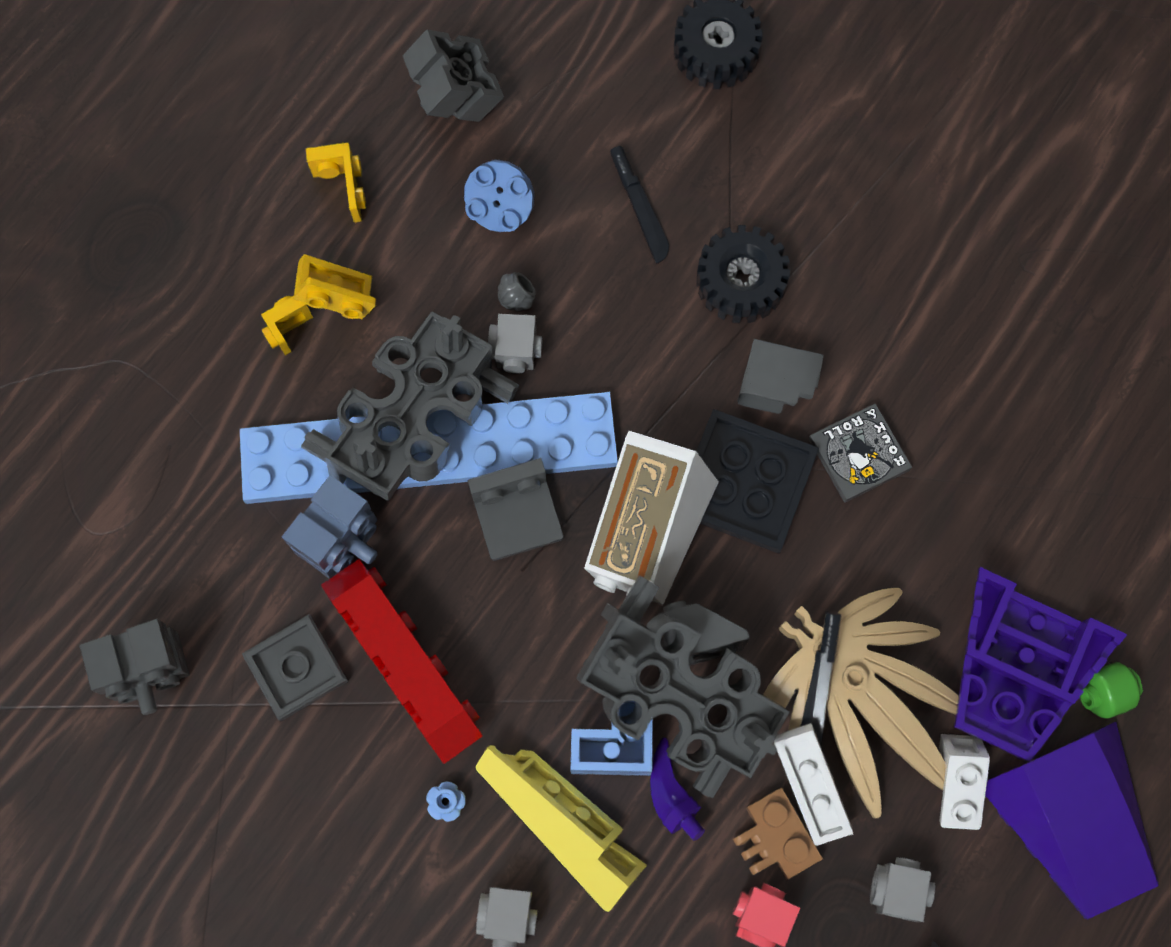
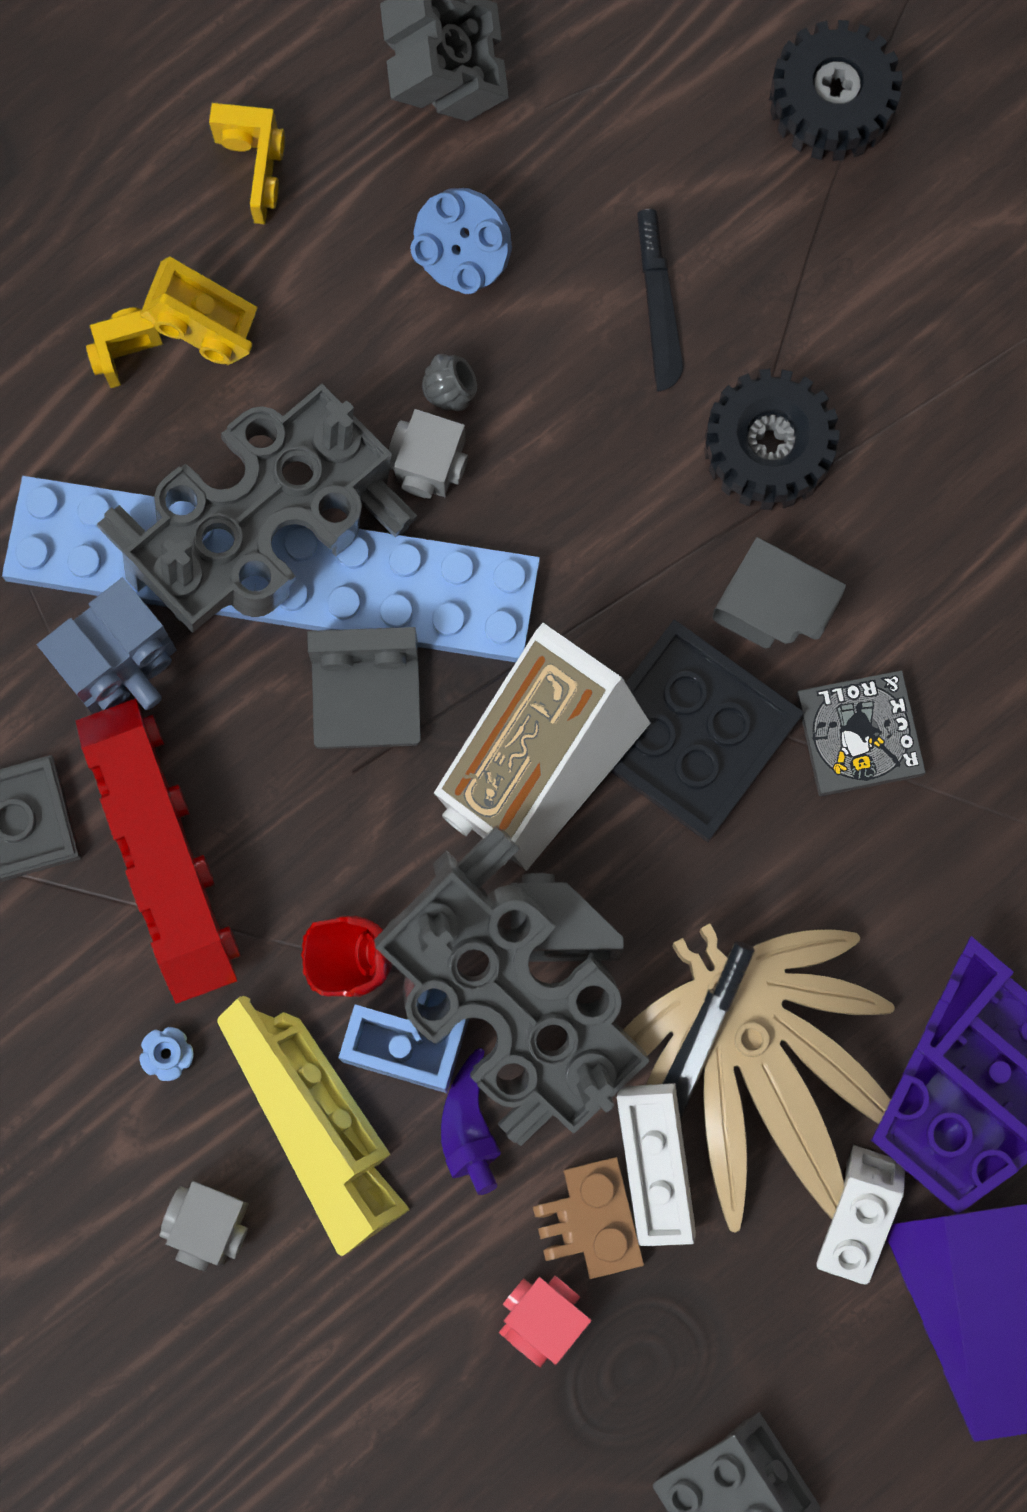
camera: 15 degrees right, 5 degrees up
light grey brick [870,857,935,922] -> none
none -> red hair [301,916,393,997]

